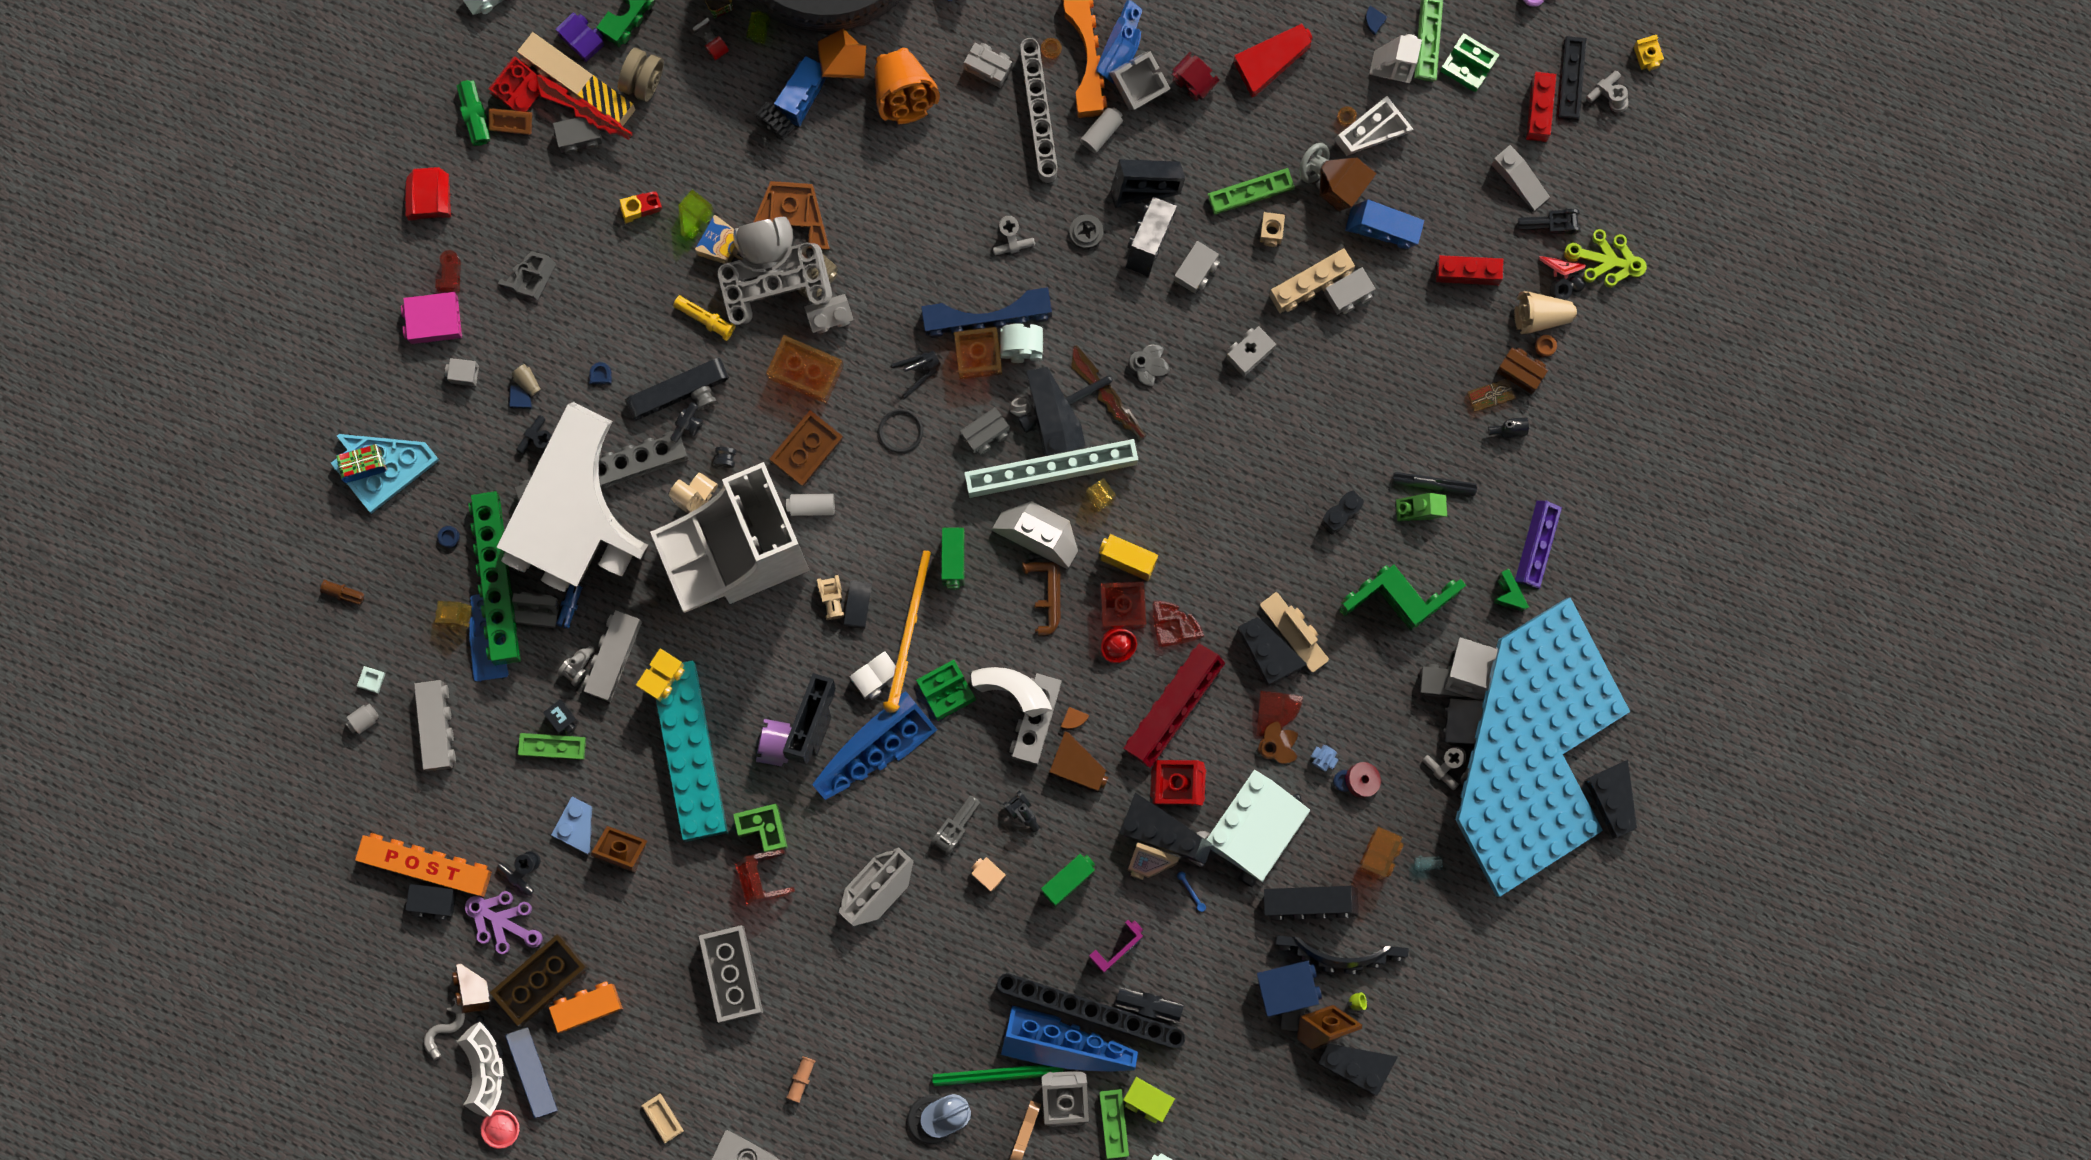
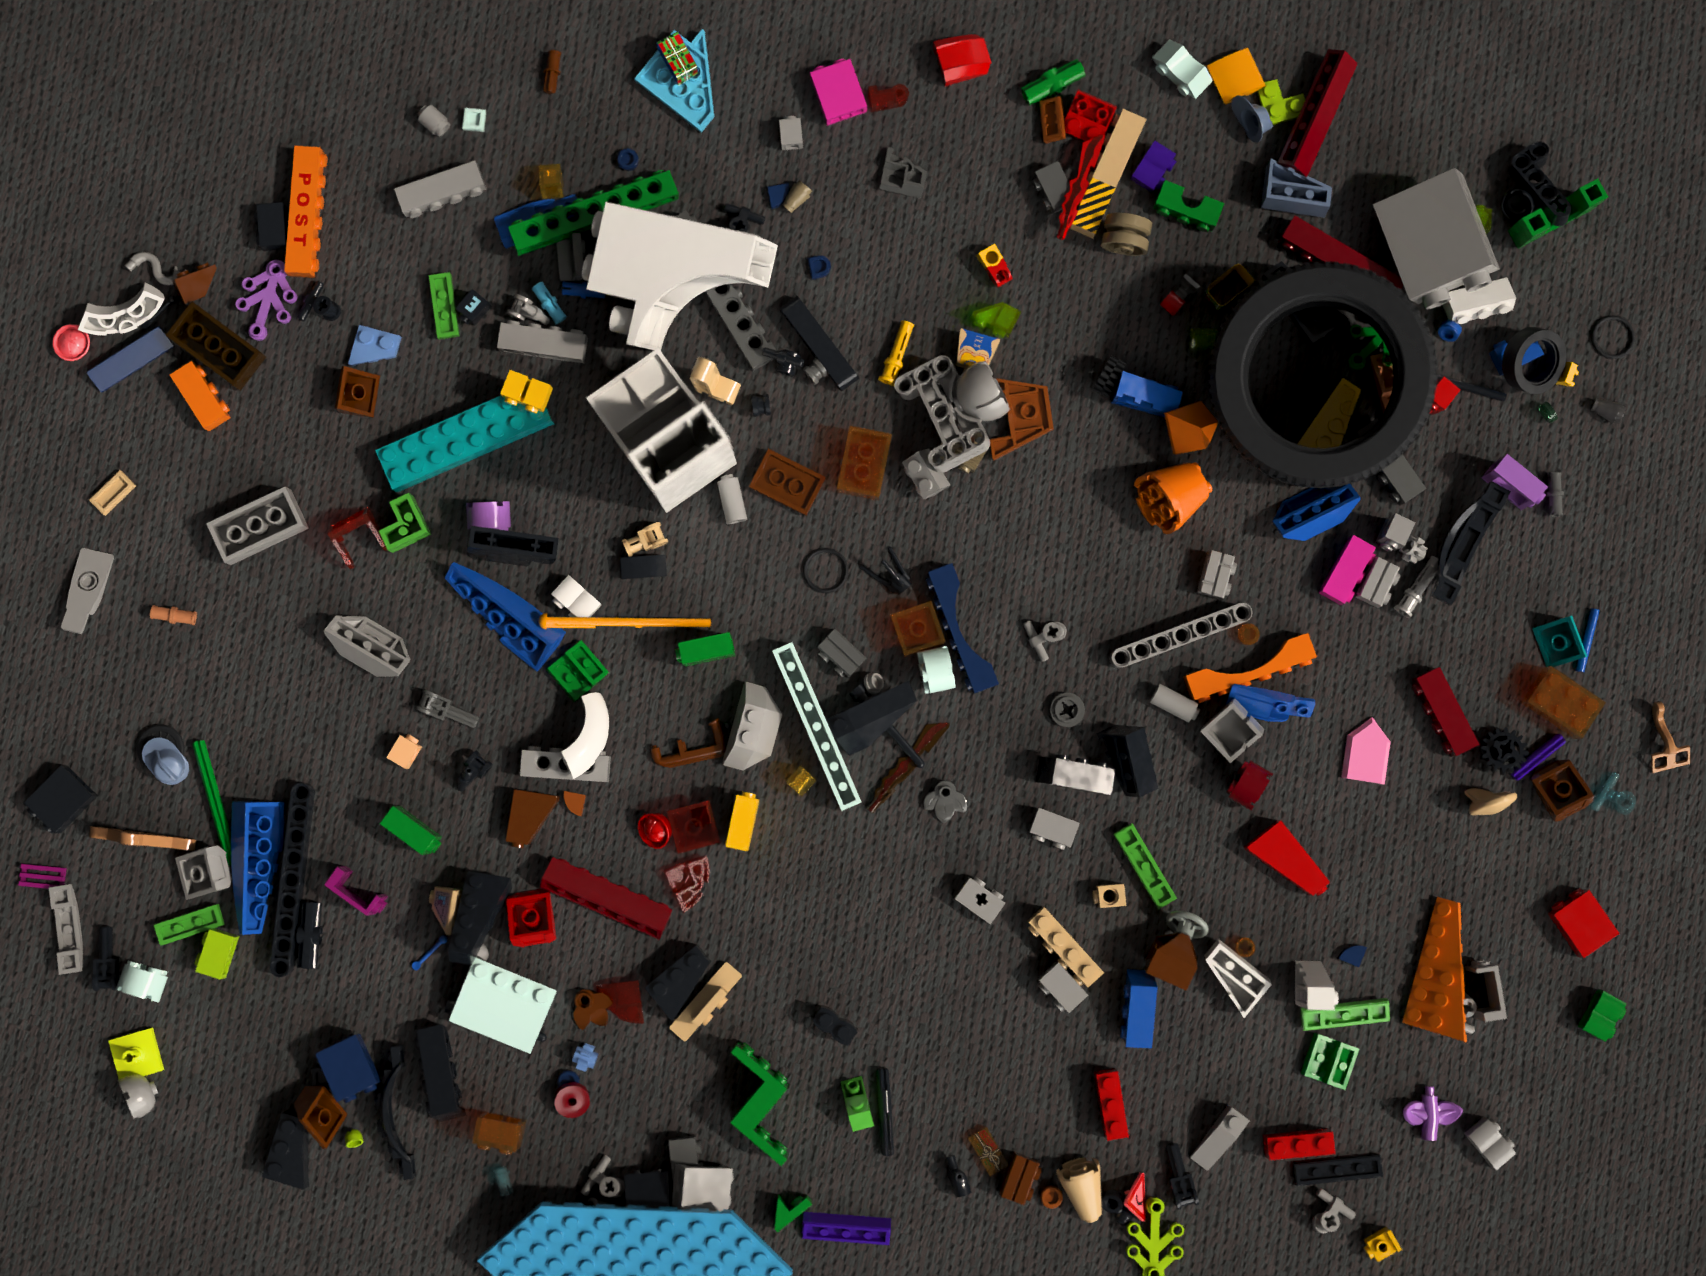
camera: 75 degrees right, 5 degrees up
none -> medium azure pin [531,282,567,324]

